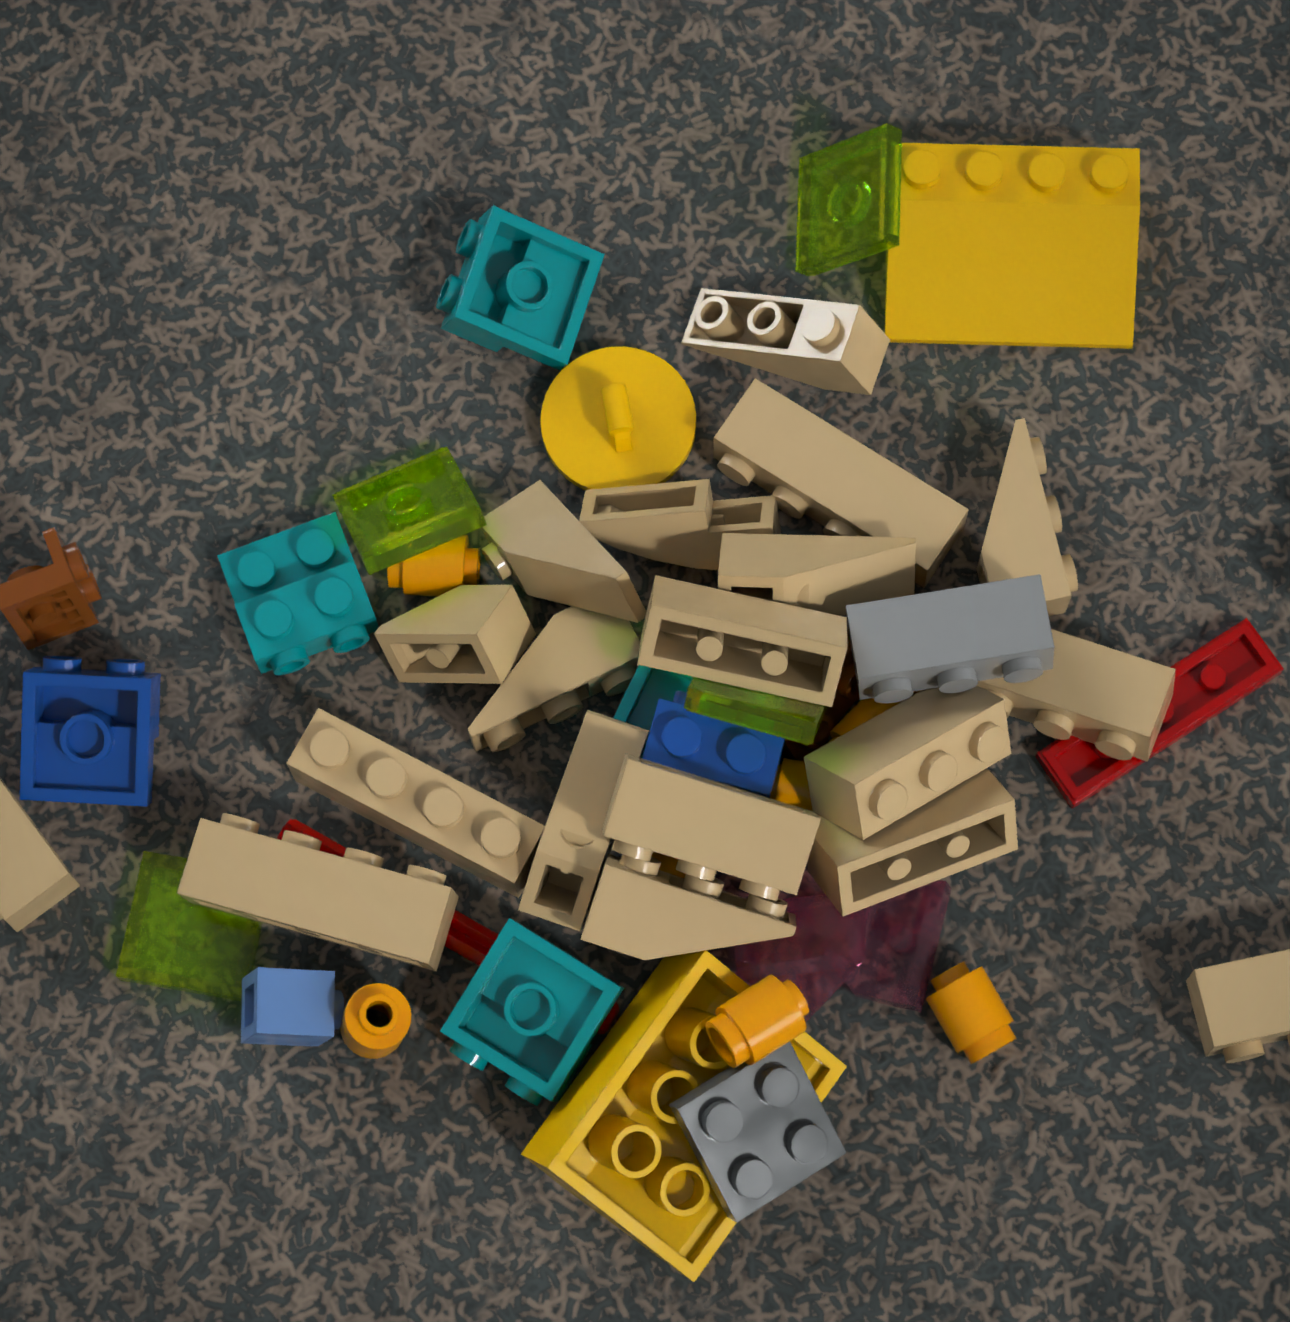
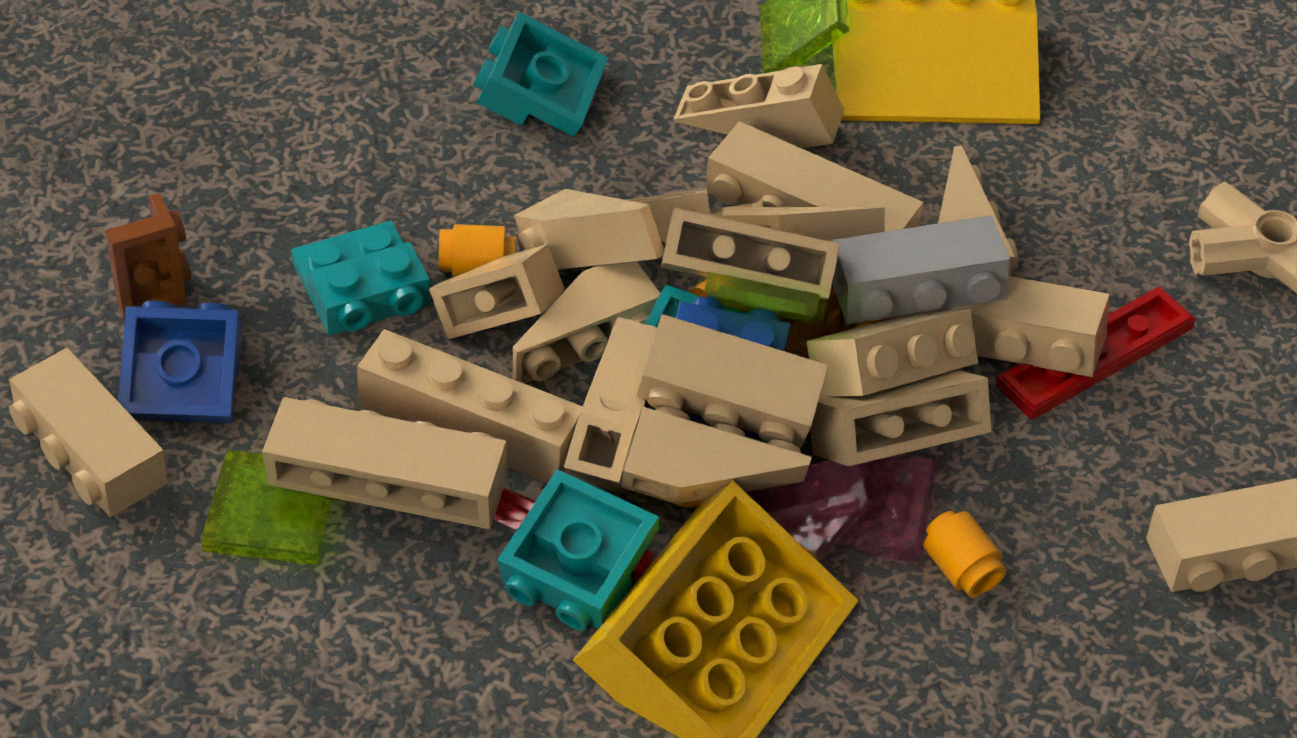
camera: 10 degrees left, 25 degrees down
medium blue brick [241,967,344,1046] -> none
clear neon green tile [332,446,487,575] -> none
light orange brick [340,983,411,1059] -> none
yellow shield [540,346,696,490] -> none
plate [669,1042,847,1223] -> none
light orange brick [705,975,809,1068] -> none

